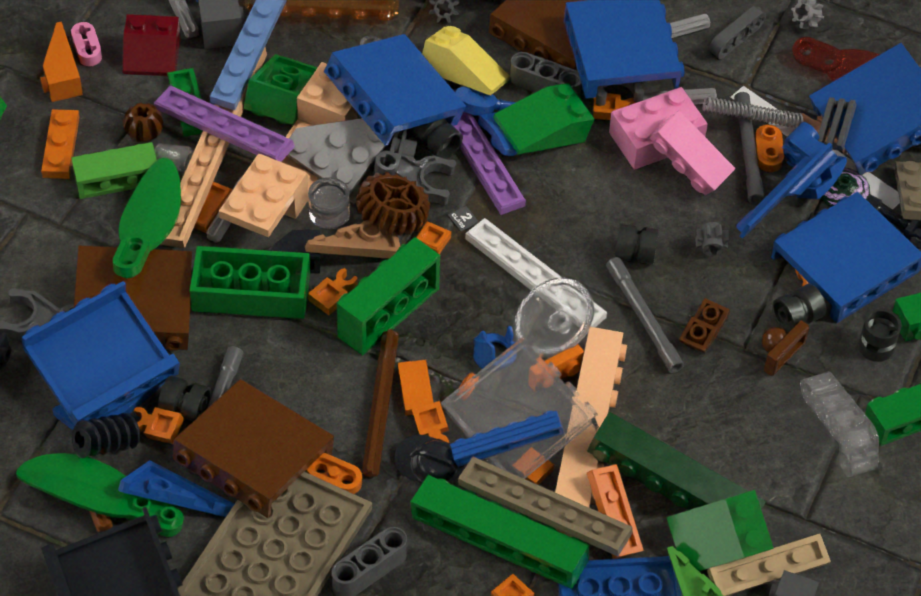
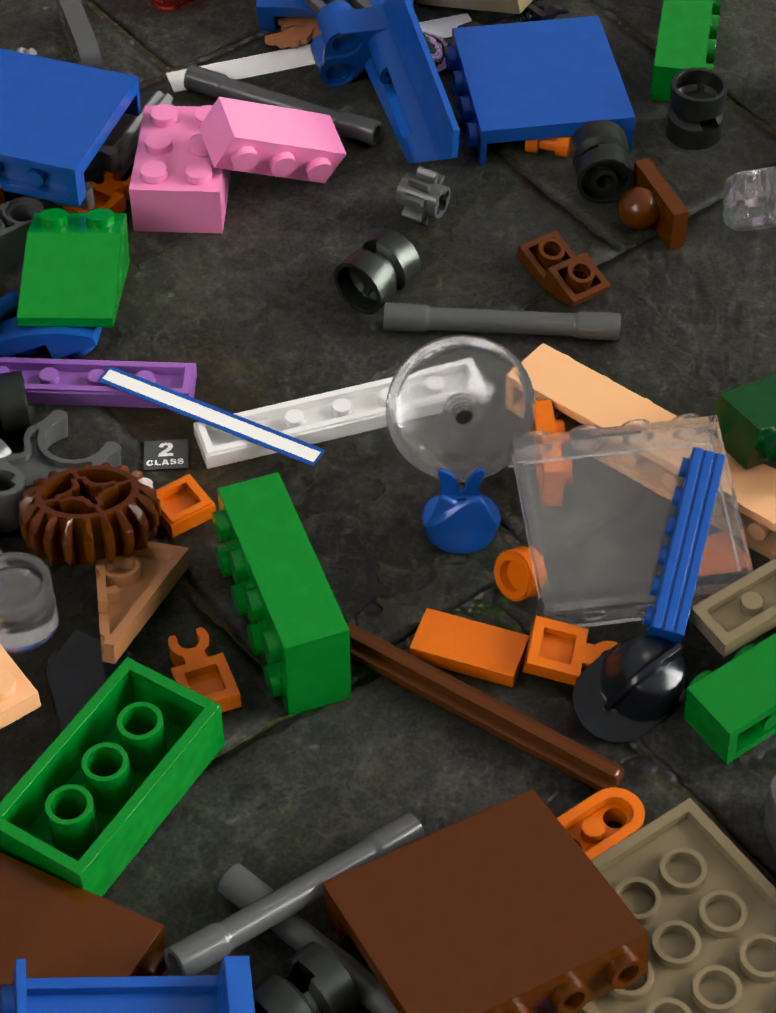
camera: 60 degrees left, 5 degrees down
light grey piece [703,96,804,128] -> none
orange plate [755,125,784,172] -> none
none -> sticker [98,366,325,466]
none -> dark grey piece [164,812,425,976]

